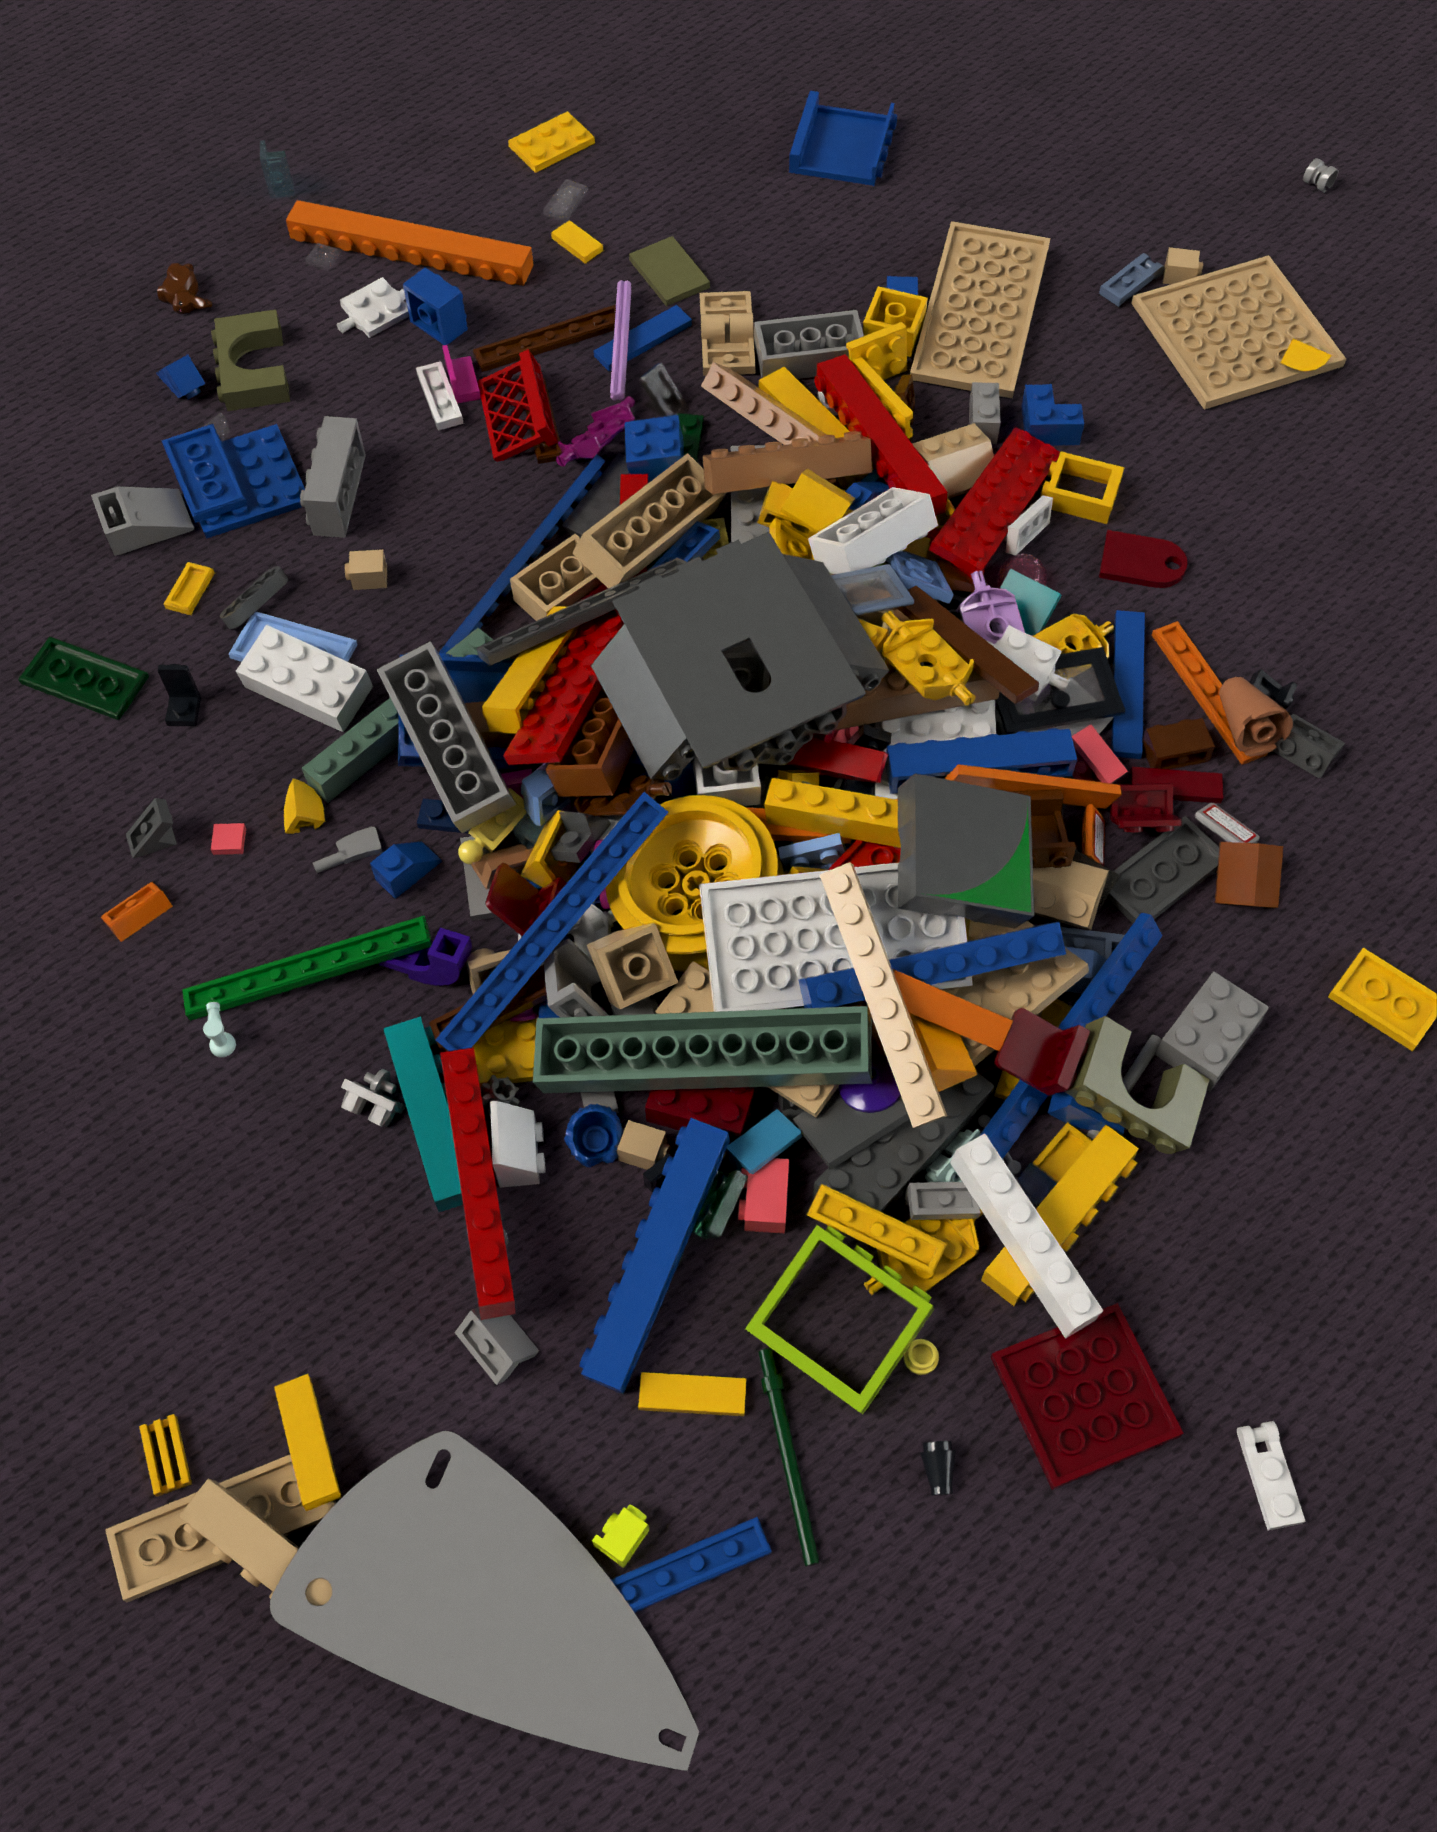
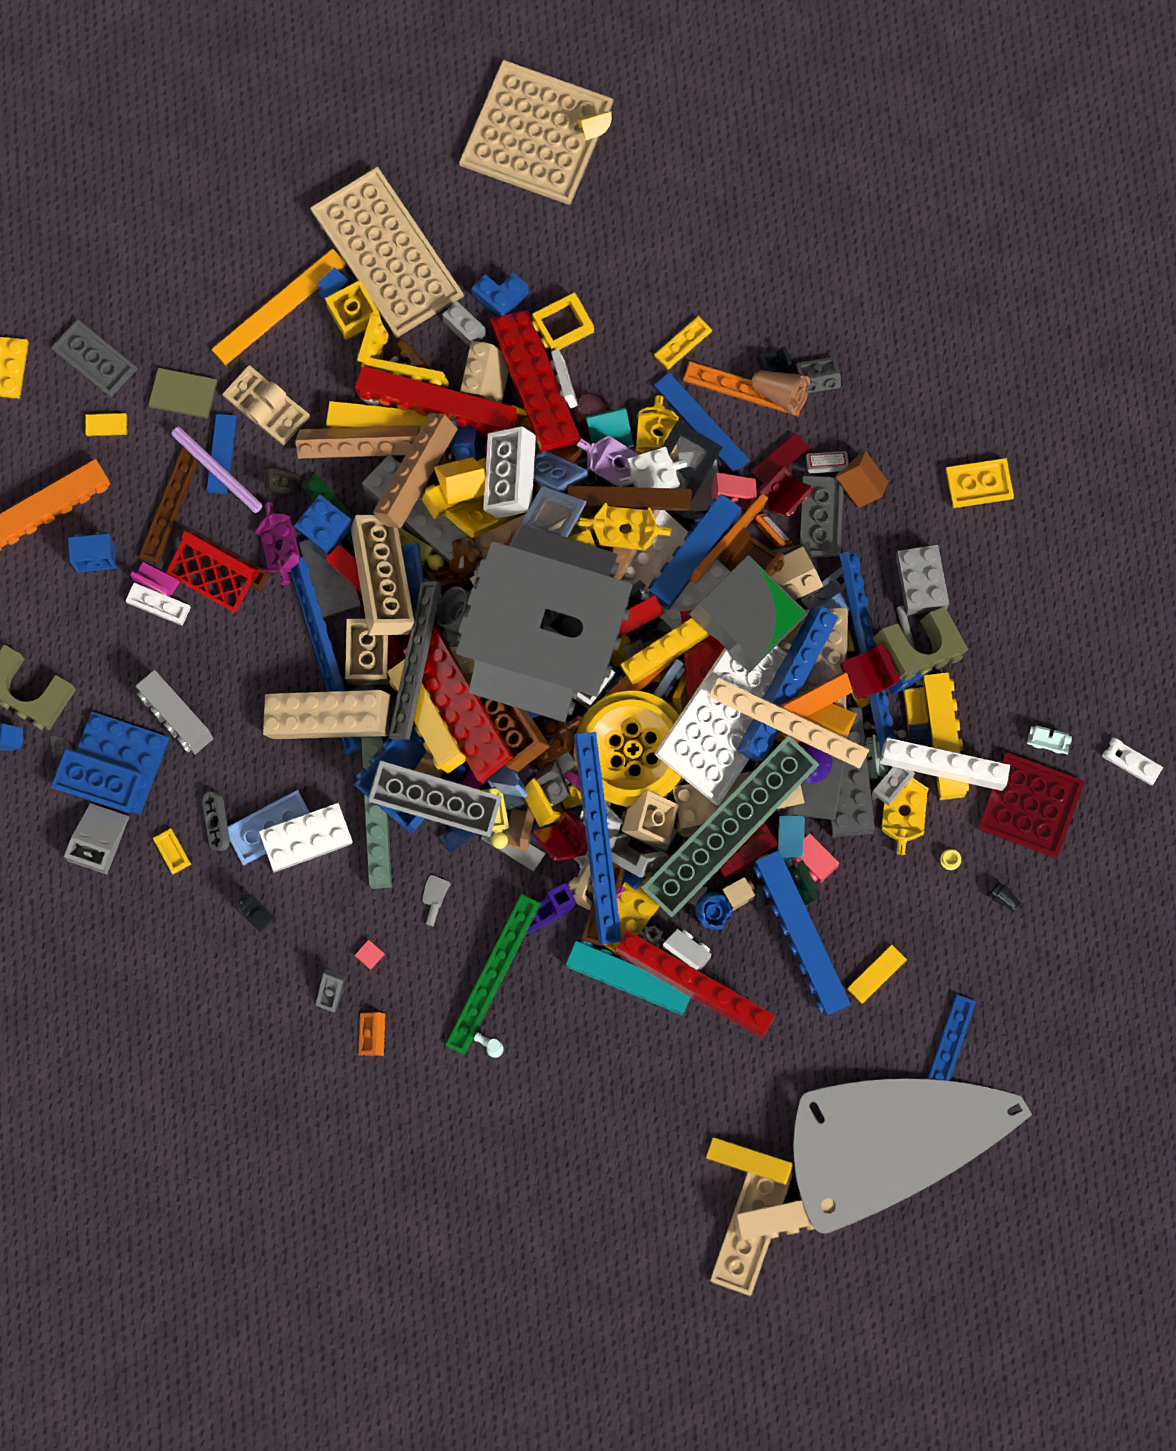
camera: 45 degrees left, 15 degrees up
dark green tile [18,637,149,720] -> none
yellow tile [139,1414,192,1497] -> none
yellow brick [284,778,325,834] -> none
white plate [337,277,409,338] -> none
light grey hips [341,1069,406,1127] -> none
tan brick [345,549,387,590] -> none
blue slope [370,841,442,899] -> none
light grey panel [455,1307,539,1385] -> none
clear plate [543,179,588,223] -> none
neon yellow brick [592,1504,649,1568] -> none
lime window [745,1225,934,1414] -> none
light grey brick [754,310,864,379] -> none
dark green bar [759,1348,819,1567] -> none
blue panel [789,91,898,186] -> none
yellow tile [807,1183,947,1275] -> none
sand blue plate [1099,253,1165,307] -> none
dark red tile [1099,530,1187,588] -> none
reddish brown brick [1143,718,1215,769] -> none
tan brick [1163,247,1203,284] -> none
none -> dark grey tile [51,319,137,398]
none -> light orange tile [212,249,346,365]
none -> tan brick [263,690,390,739]
none -> yellow tile [654,316,712,370]
none -> light aqua hinge [1027,725,1072,754]

